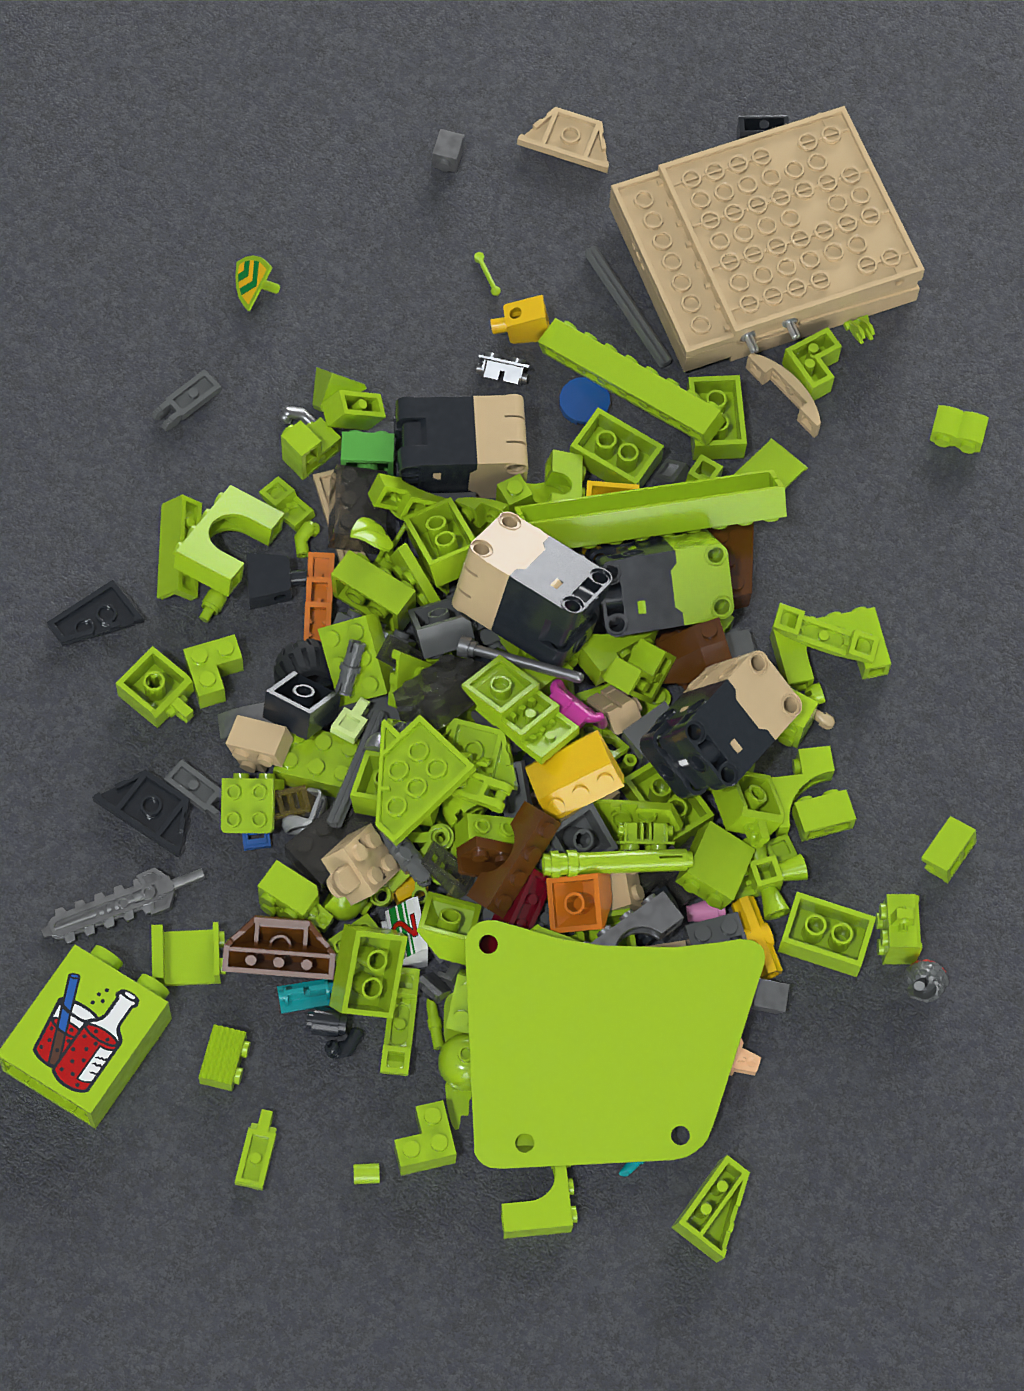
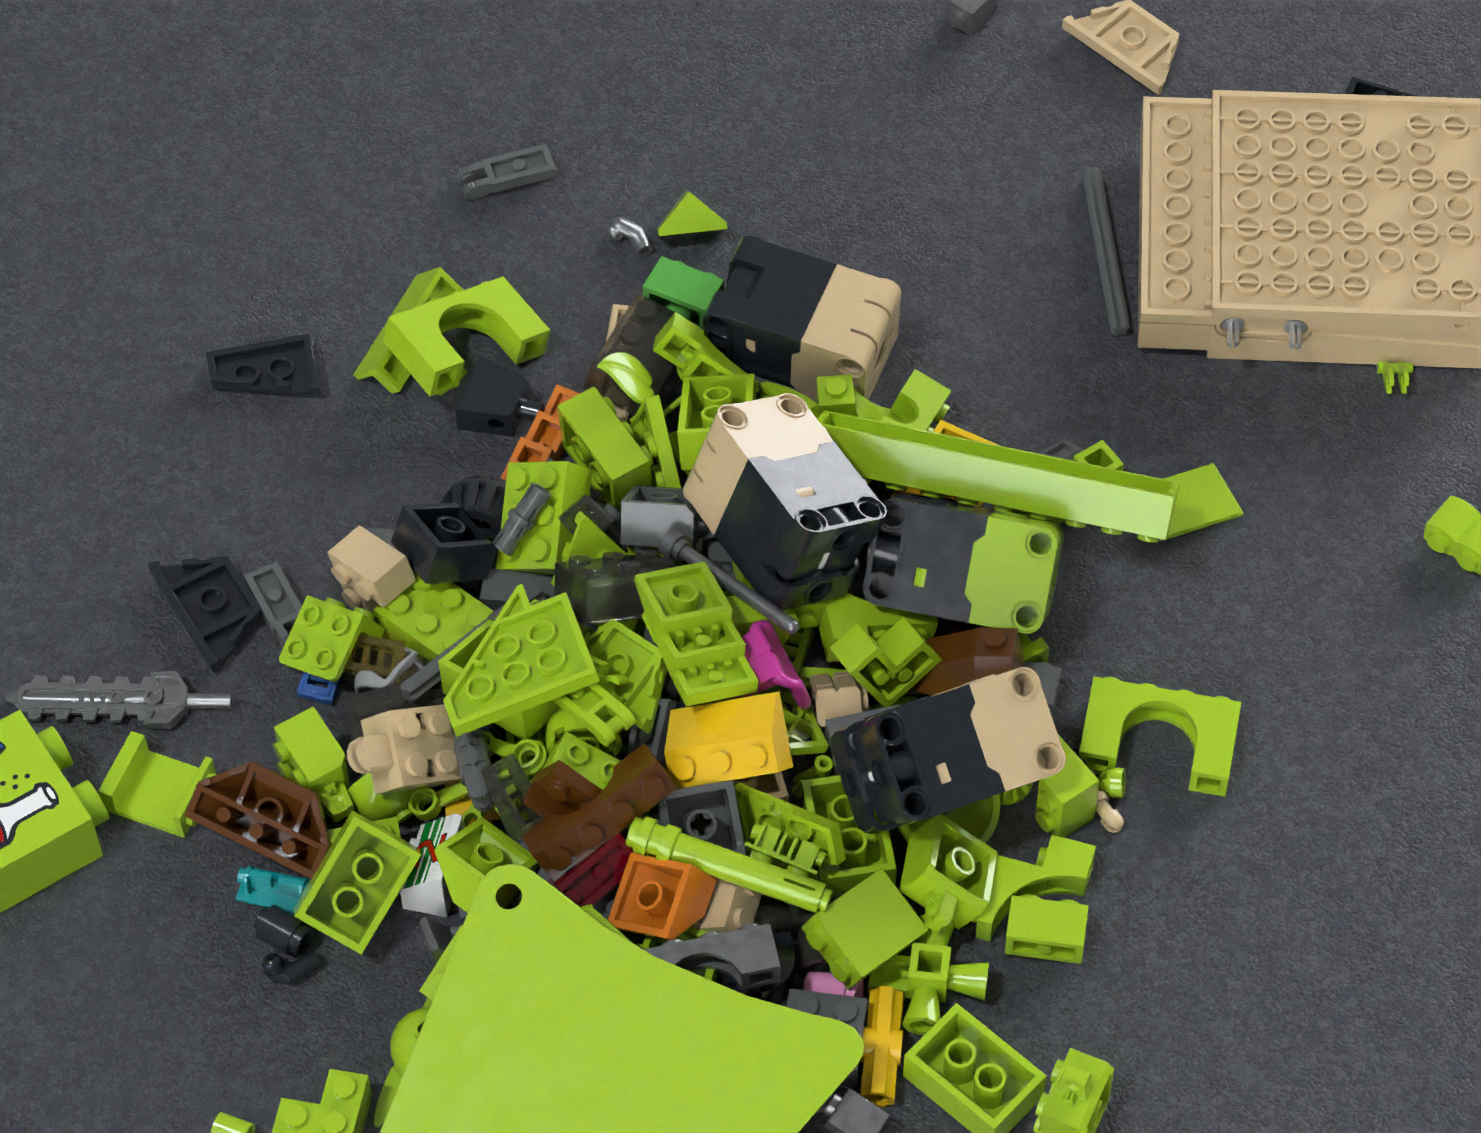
camera: 30 degrees right, 10 degrees down
lime hinge [116,646,194,728] -> none
lime brick [183,634,244,709] -> none
lime cylinder [199,588,227,623] -> none
lime brick [199,1024,251,1091] -> none
shield [235,255,280,311] -> none
lime hinge [235,1109,277,1191] -> none
lime slope [259,476,315,532] -> none
lime brick [281,417,342,480] -> none
lime arm [294,520,320,558] -> none
lime brick [322,390,386,430] -> none
yellowish green plate [330,697,370,745] -> none
lime slope [380,967,420,1076] -> none
lime piece [426,999,444,1050] -> none
lime hinge [474,252,501,296] -> none
hinge [476,352,530,386] -> none
yellow torso [490,295,550,344] -> none
lime brick [538,318,725,446] -> none
blue tile [559,377,610,426] -> none
lime brick [570,408,664,488] -> none
lime brick [686,375,747,460] -> none
reddish brown wedge [707,521,754,610] -> none
tan slope [746,353,821,438] -> none
lime tile [766,833,797,864] -> none
lime slope [772,603,880,663] -> none
lime brick [782,327,842,400] -> none
lime hinge [921,816,976,883] -> none

